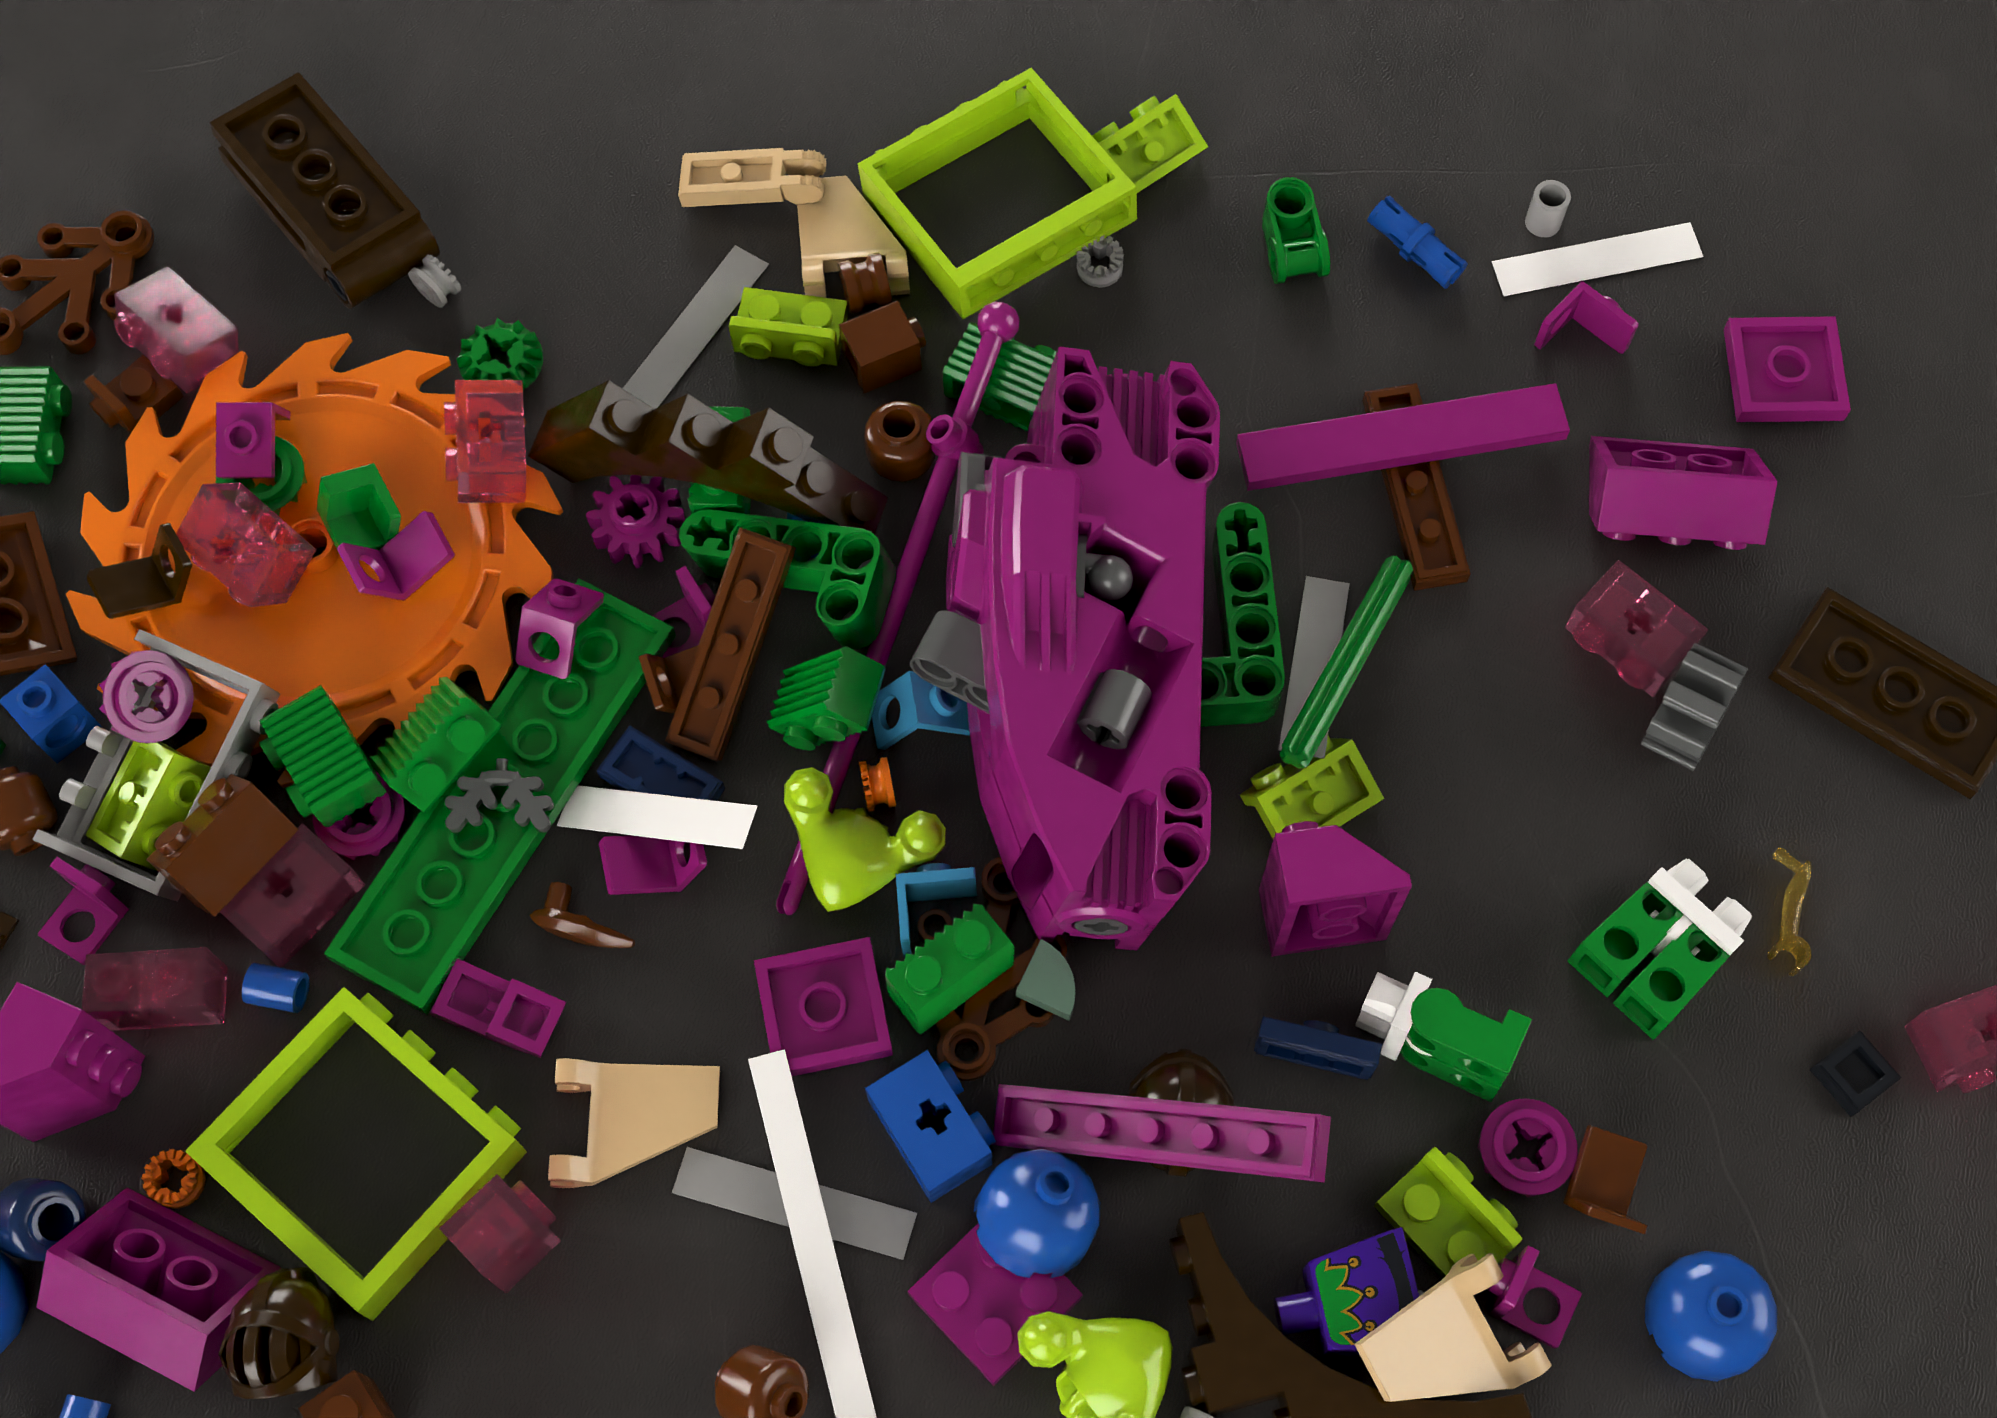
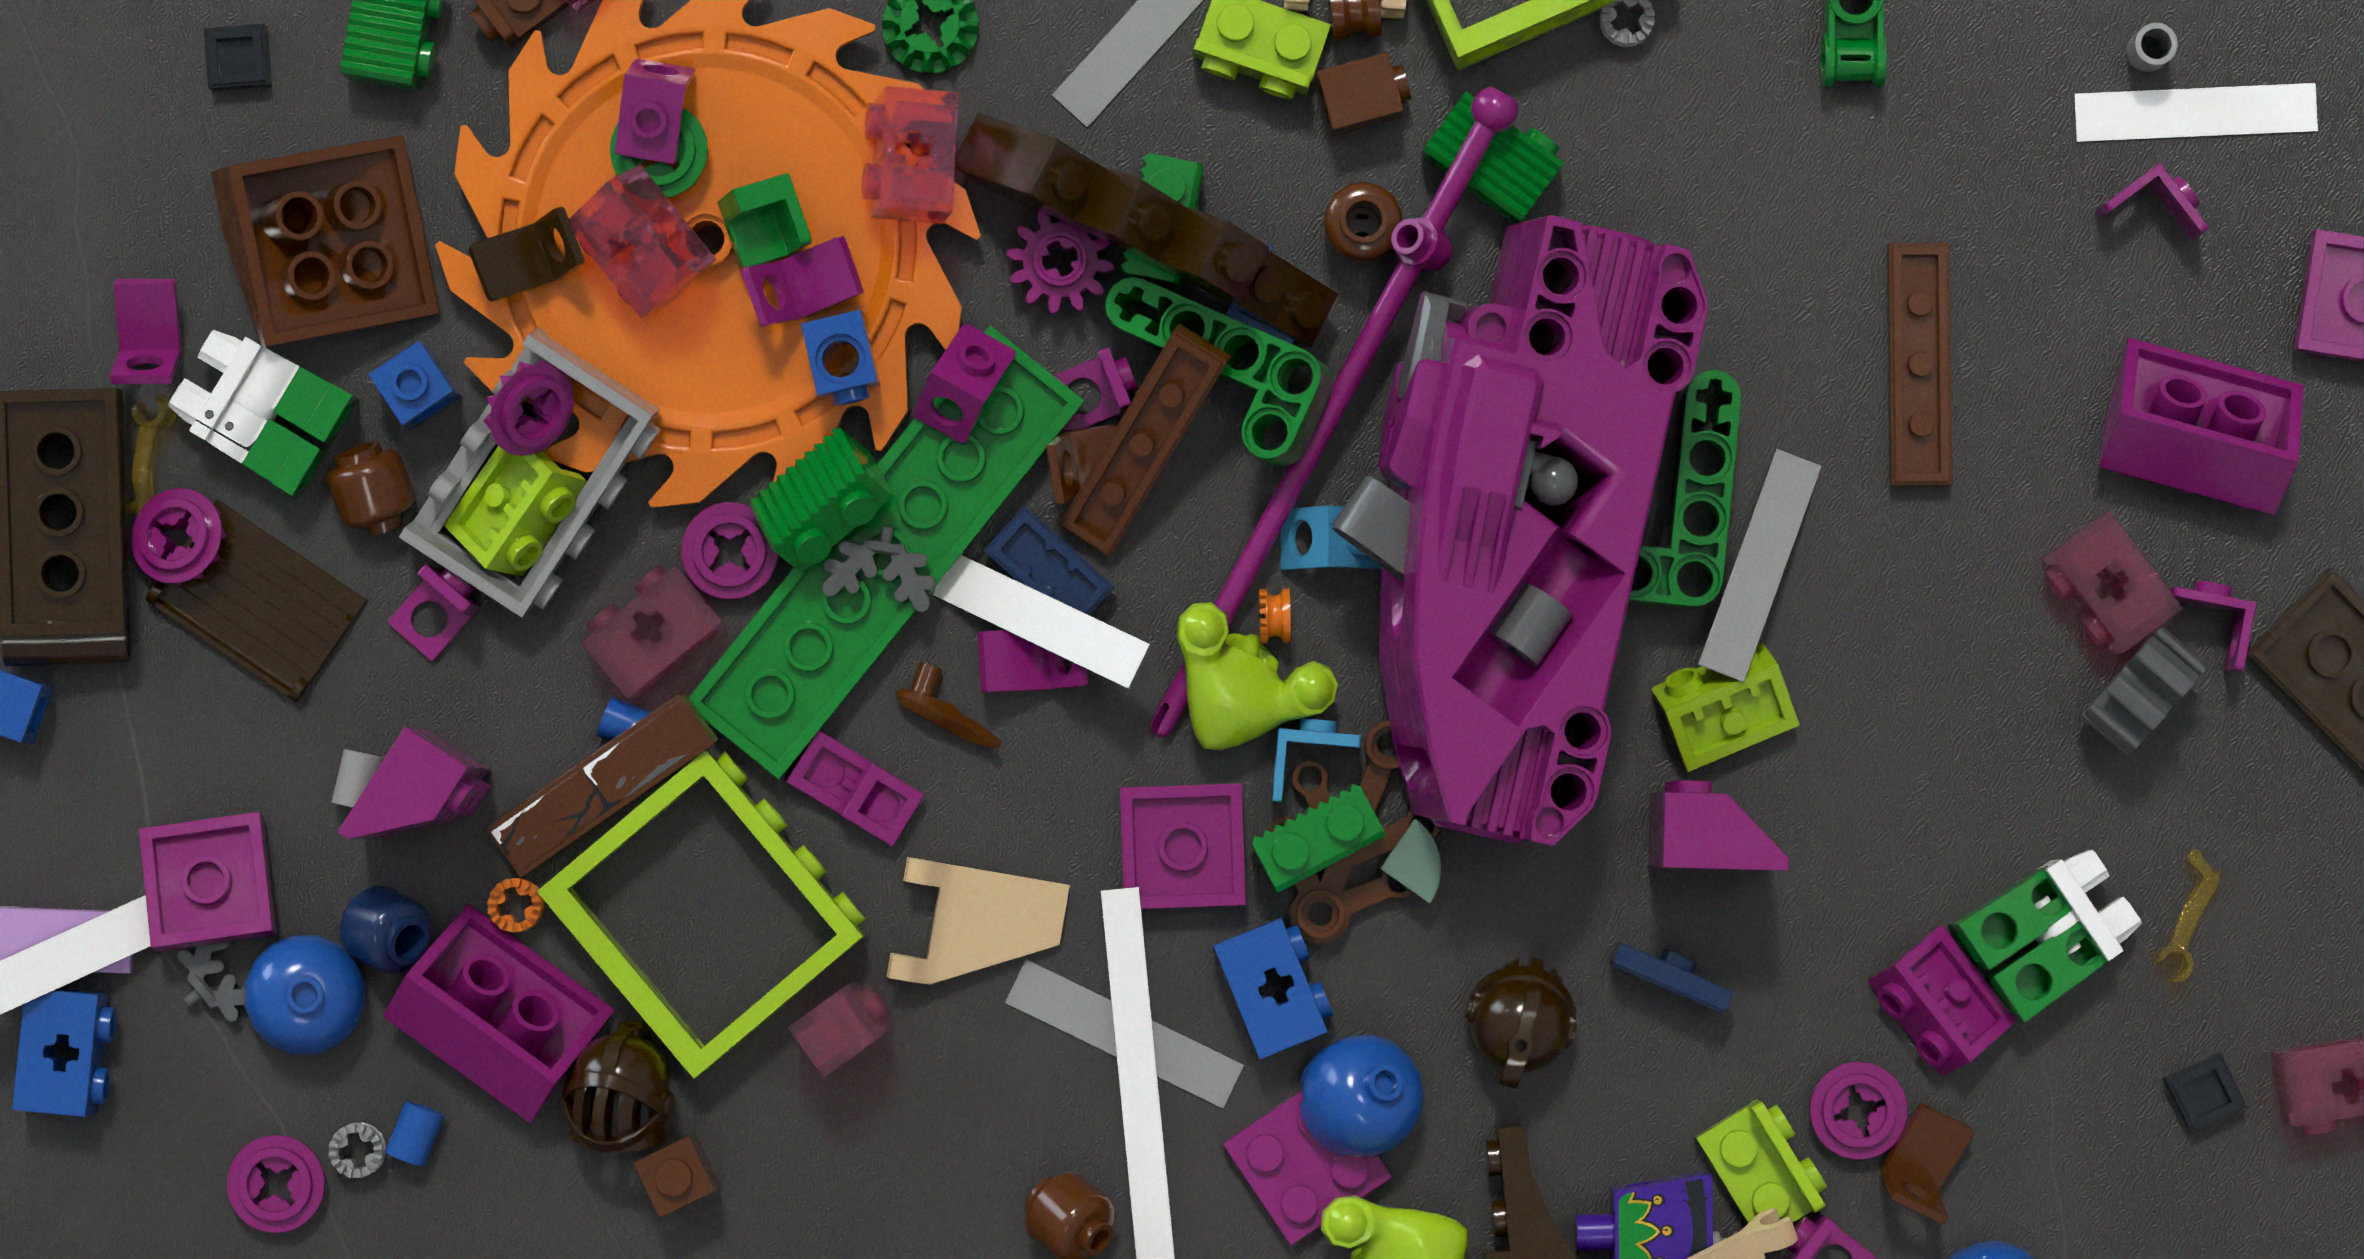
camera: 10 degrees right, 20 degrees up
clear pink brick [82,947,228,1031] -> none
reddish brown brick [146,774,299,917] -> none
green brick [259,685,387,827] -> none
green brick [767,646,886,751] -> none
magenta tile [992,1084,1331,1183] -> none
magenta tile [1236,383,1570,491] -> none
green axle [1280,555,1413,769] -> none
green hips [1355,972,1532,1102] -> none
blue pin [1367,196,1468,289] -> none
none -> reddish brown tile [485,690,718,877]
none -> blue brick [801,310,881,406]
none -> magenta bracket [1868,925,2017,1076]
none -> magenta bracket [2164,580,2257,673]

